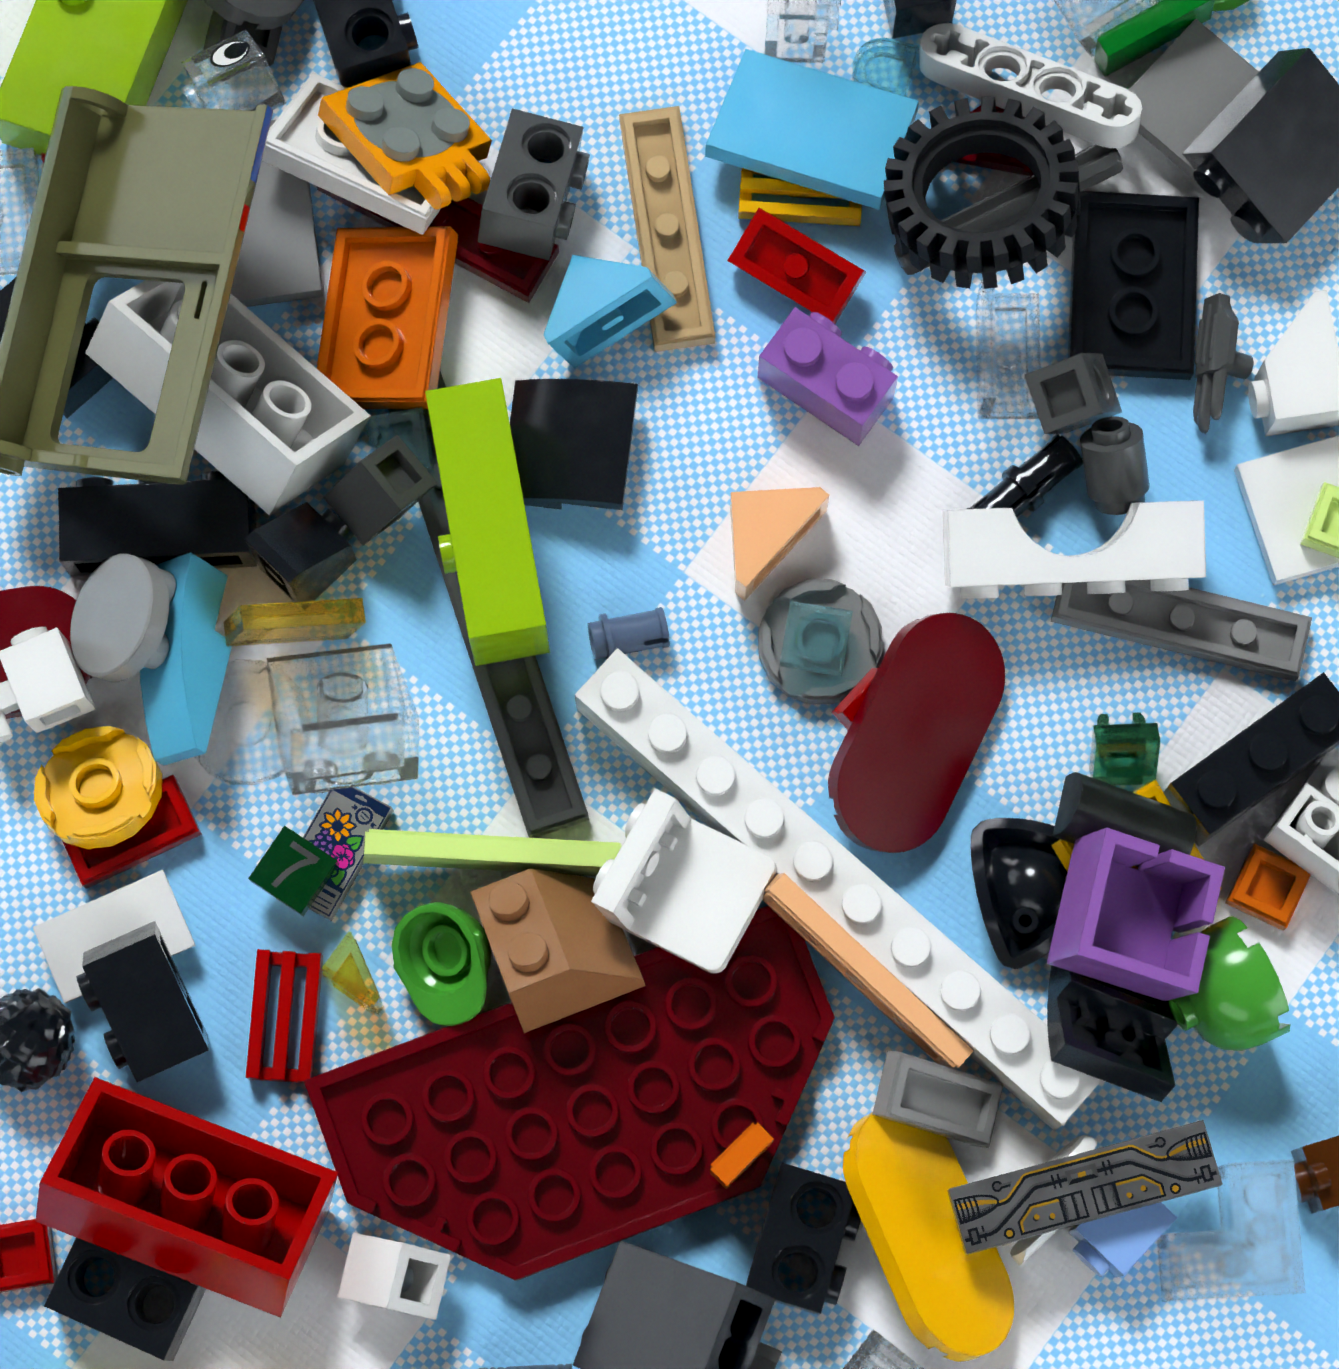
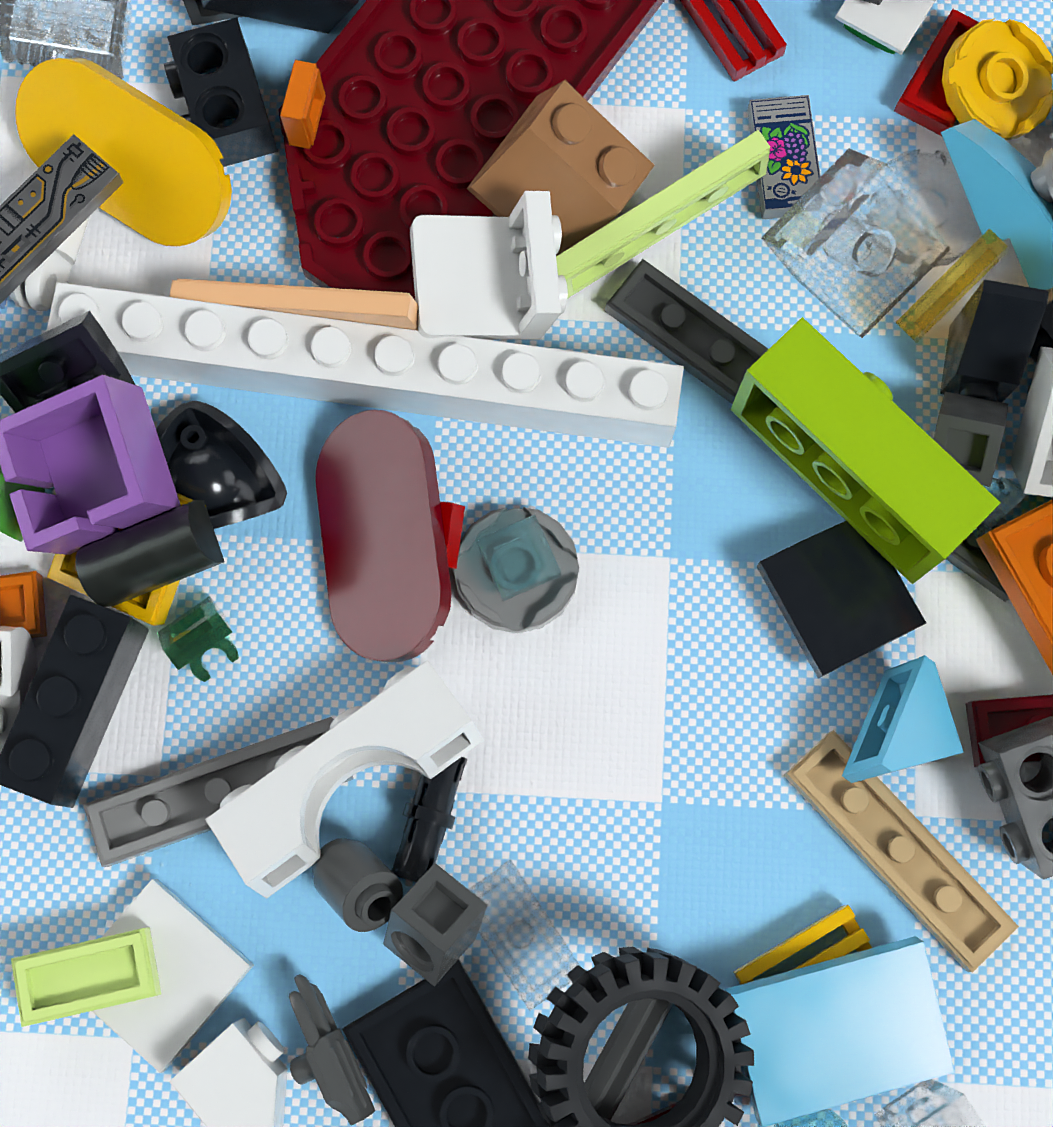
camera: 145 degrees right, 0 degrees up
dark green tile [248,826,340,917] -> none
clear yellow slope [321,931,384,1015] -> none
bright green hat [391,902,492,1026] -> none
sand blue pin [588,607,670,660] -> none
red plate [727,208,866,324] -> none
light nougat slope [730,487,830,601] -> none
medium lavender brick [757,307,898,446] -> none
light grey tile [872,1051,1003,1148] -> none

